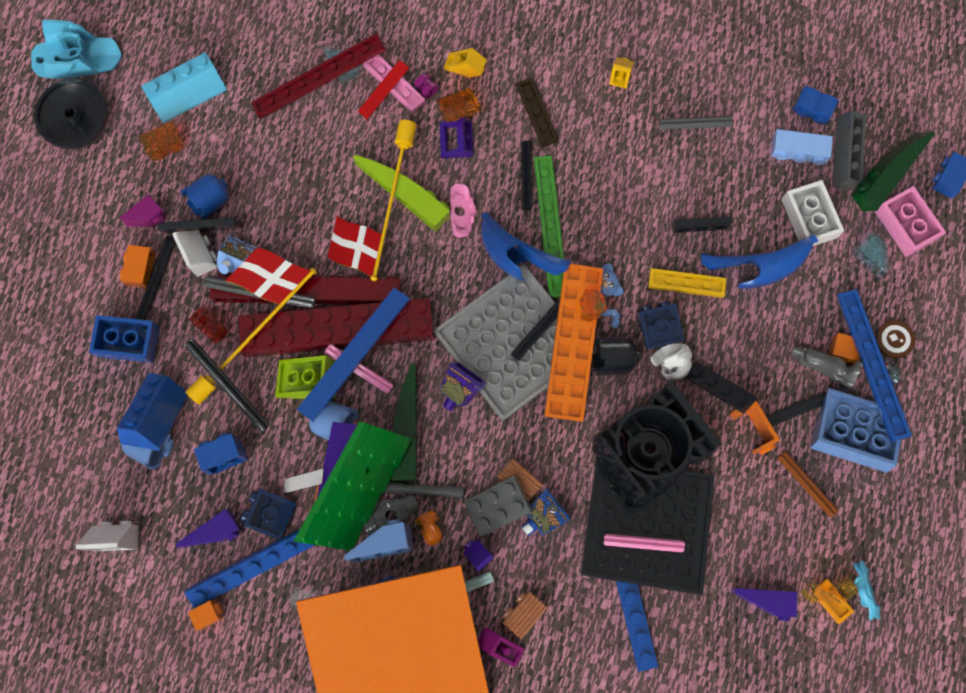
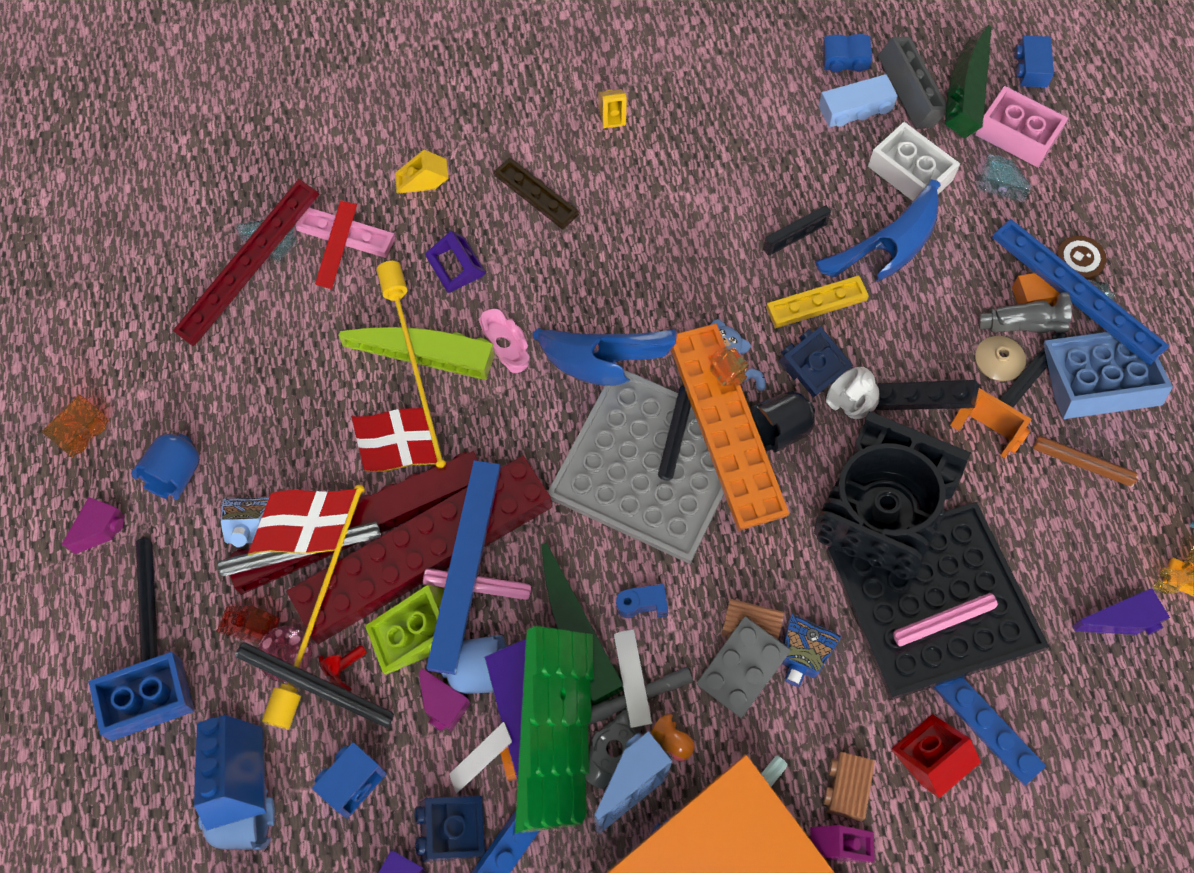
camera: 30 degrees left, 10 degrees down
orange brick [120,245,156,288] -> none
medium azure slope [141,52,227,124] -> none
black tile [157,218,242,234] -> none
white slope [172,230,218,277] -> none
magenta wheel [414,73,439,99] -> none
clear orange plate [436,88,482,122] -> none
torso [440,362,487,411] -> none
dark purple slope [463,540,494,572] -> none
black axle [521,141,532,211] -> none
bright green tile [534,155,564,299] -> none
dark grey axle [659,116,732,130] -> none
none -> clear pink dish [258,626,312,682]
none -> red plant [319,645,367,691]
none -> magenta slope [419,668,470,732]
none -> white sticker [614,629,652,728]
none -> blue leg [616,584,668,618]
none -> red slope [891,714,981,798]
none -> tan dish [975,336,1026,382]

